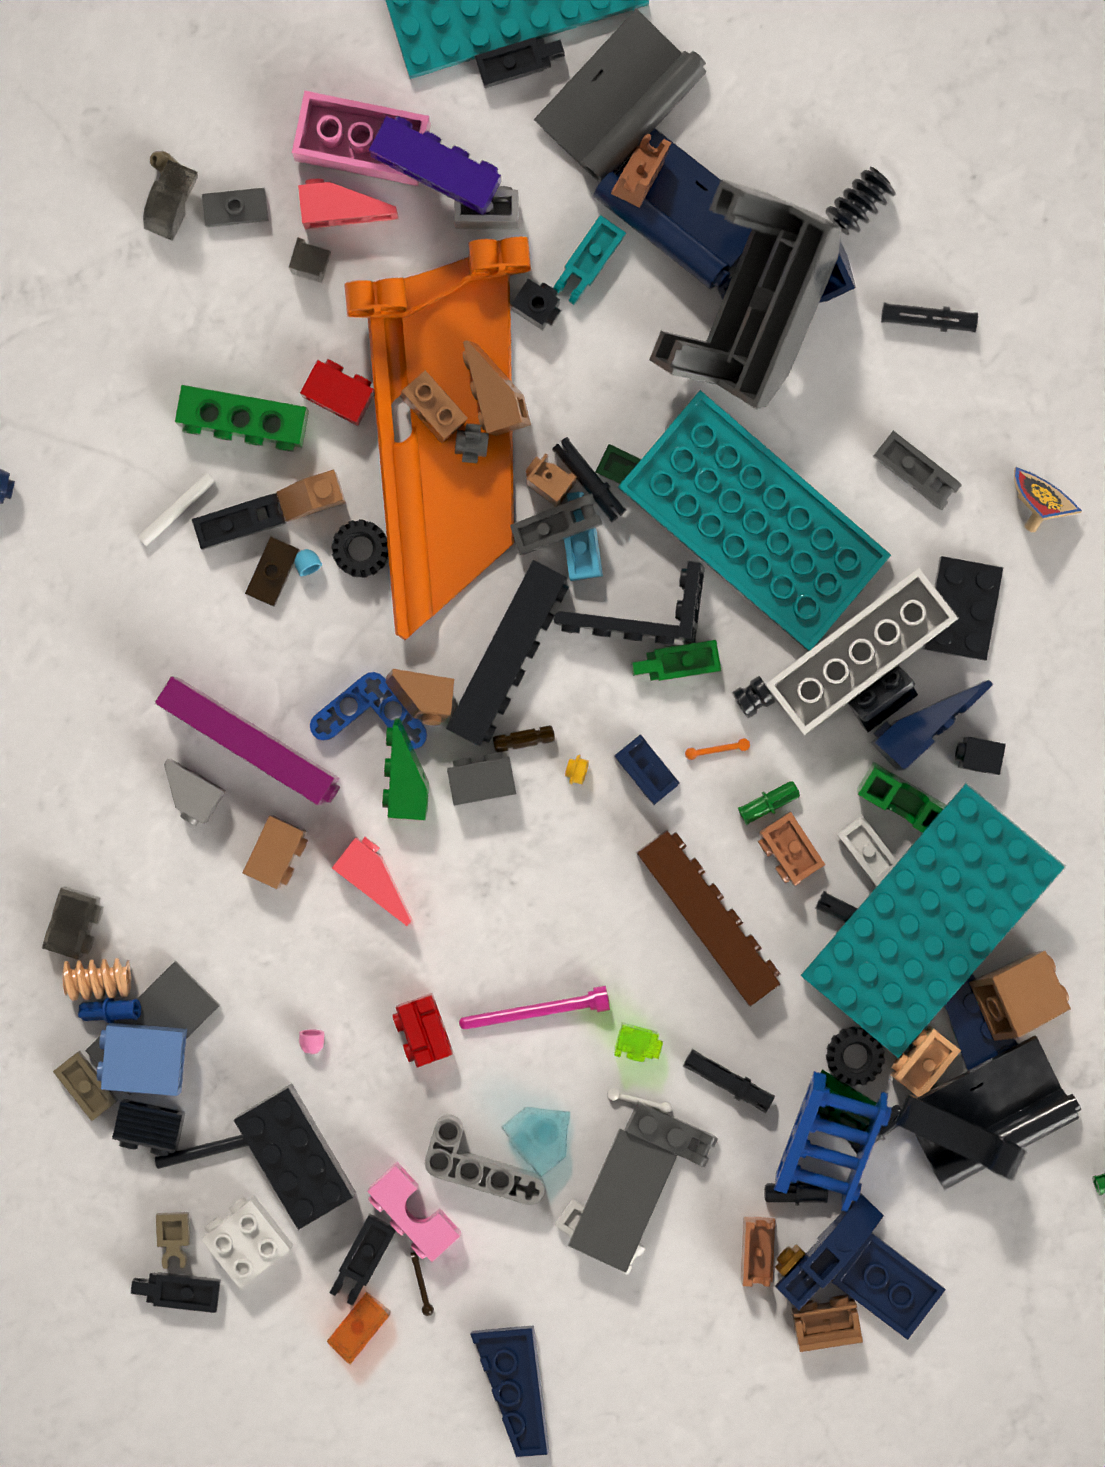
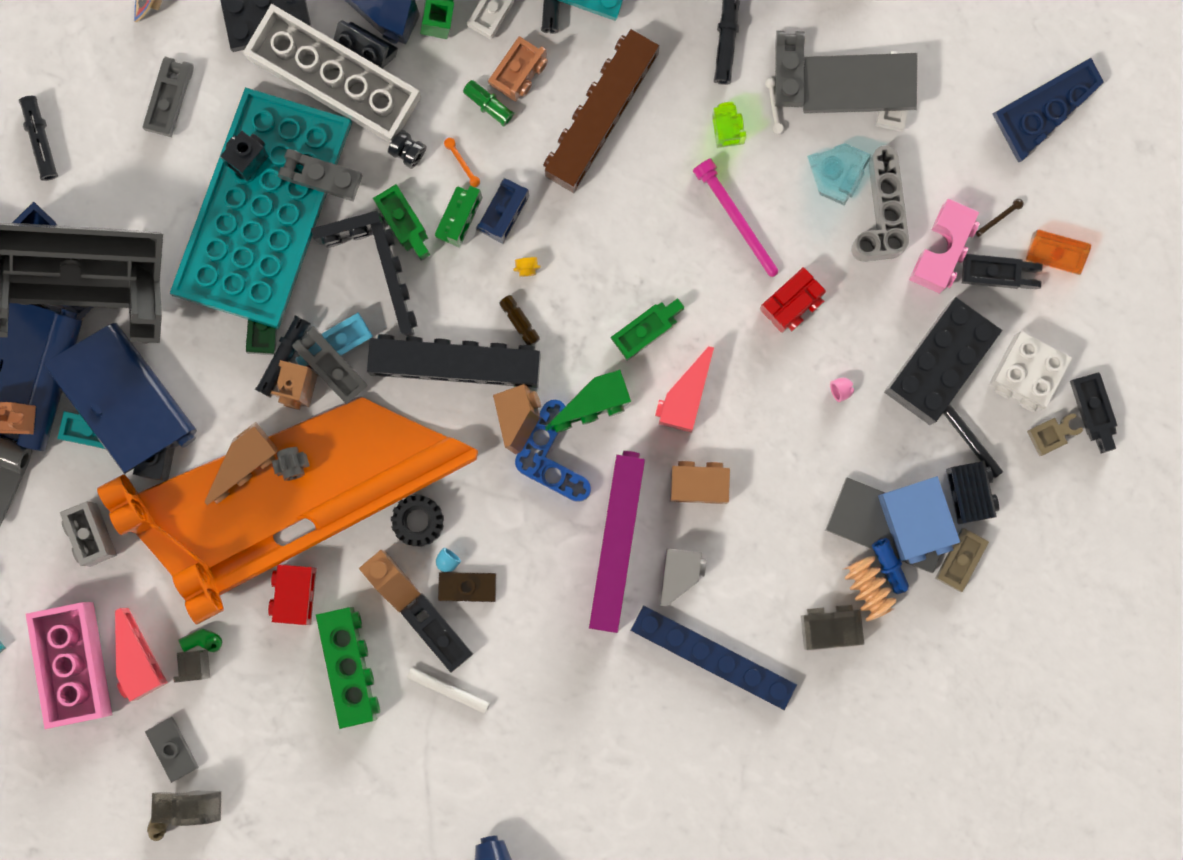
camera: 110 degrees left, 5 degrees down
dark purple brick [369,116,502,215] -> none
medium nougat brick [400,370,468,444] -> none
dark grey hinge [447,752,516,806] -> none
none -> dark blue door [43,323,197,475]
none -> green arm [178,628,222,653]
none -> black brick [220,131,269,182]
none -> dark grey plate [278,149,362,202]
none -> green bracket [435,186,483,248]
none -> green hinge [610,298,684,361]
none -> dark blue plate [630,605,797,711]

